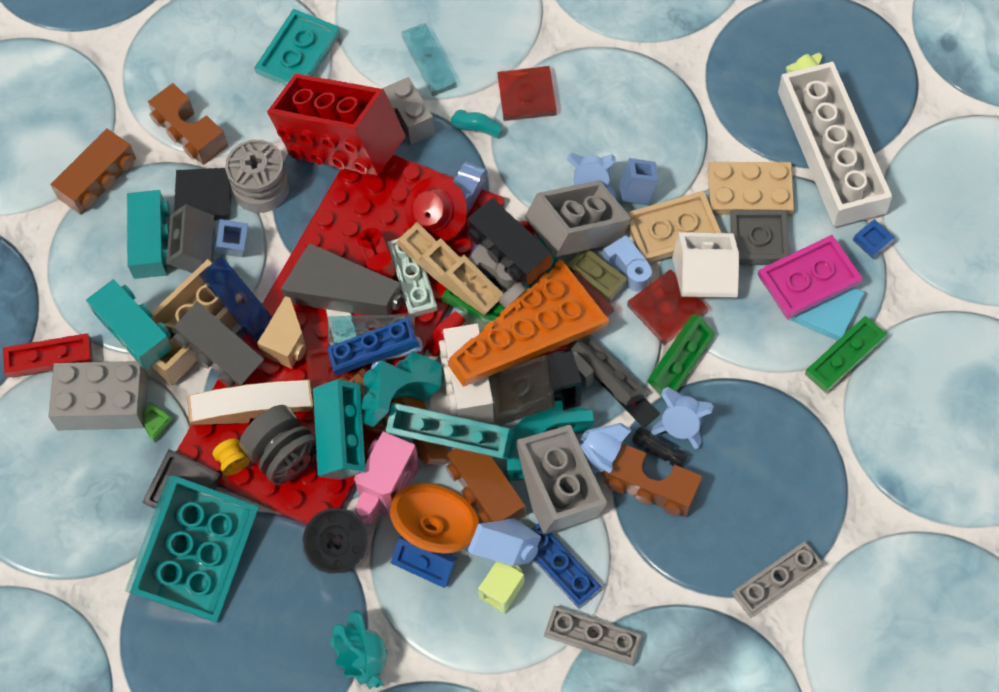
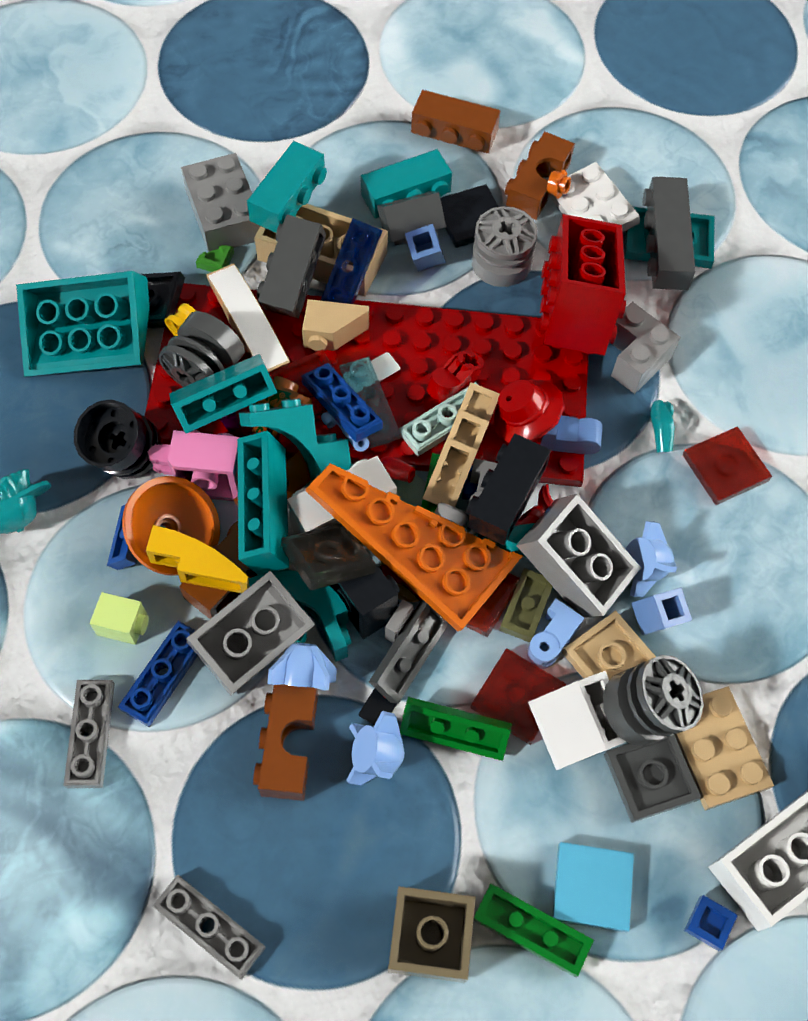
camera: 65 degrees right, 0 degrees up
red plate [3,333,93,378] -> none
dark grey slope [281,243,403,319] -> none
clear light blue tile [401,23,457,97] -> none
light blue slope [468,518,541,566] -> none
black axle [632,427,688,467] -> none
dark pink plate [758,235,863,320] -> none
none -> yellow slope [146,525,250,593]
none -> dark tan brick [388,886,476,983]
none -> orange plate [547,170,571,199]
none -> white plate [549,162,640,232]
none -> dark grey wheel [603,655,704,746]
none -> dark grey brick [643,177,695,290]

